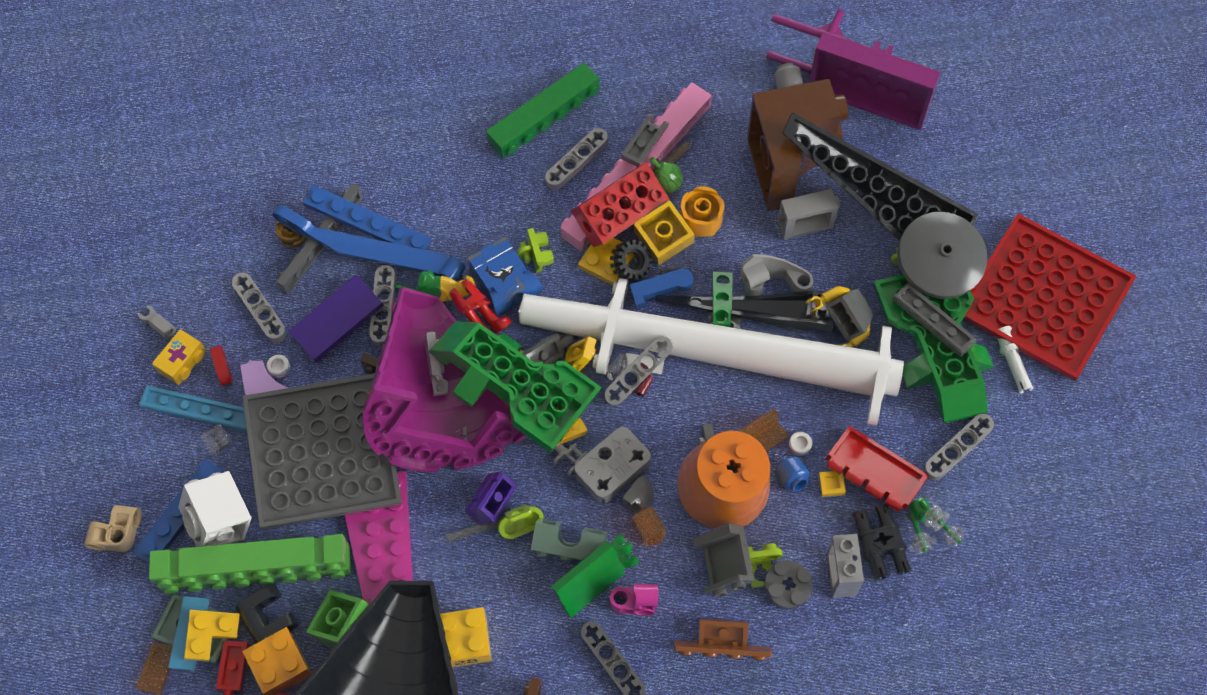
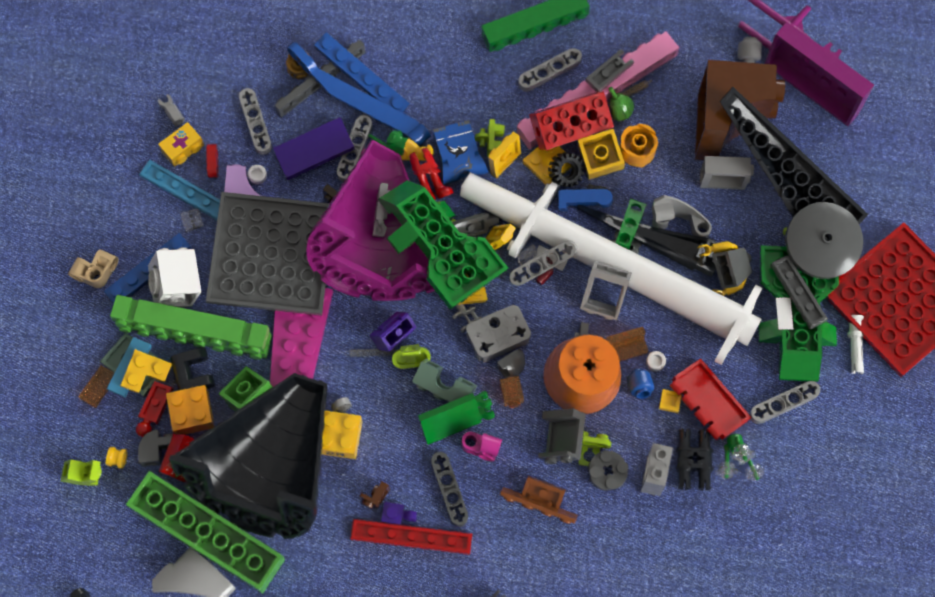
camera: 15 degrees right, 5 degrees up
none -> light grey tile [331,397,352,413]
none -> yellow plate [488,131,521,179]
none -> light grey window [580,261,632,320]
none -> white sticker [776,298,793,329]

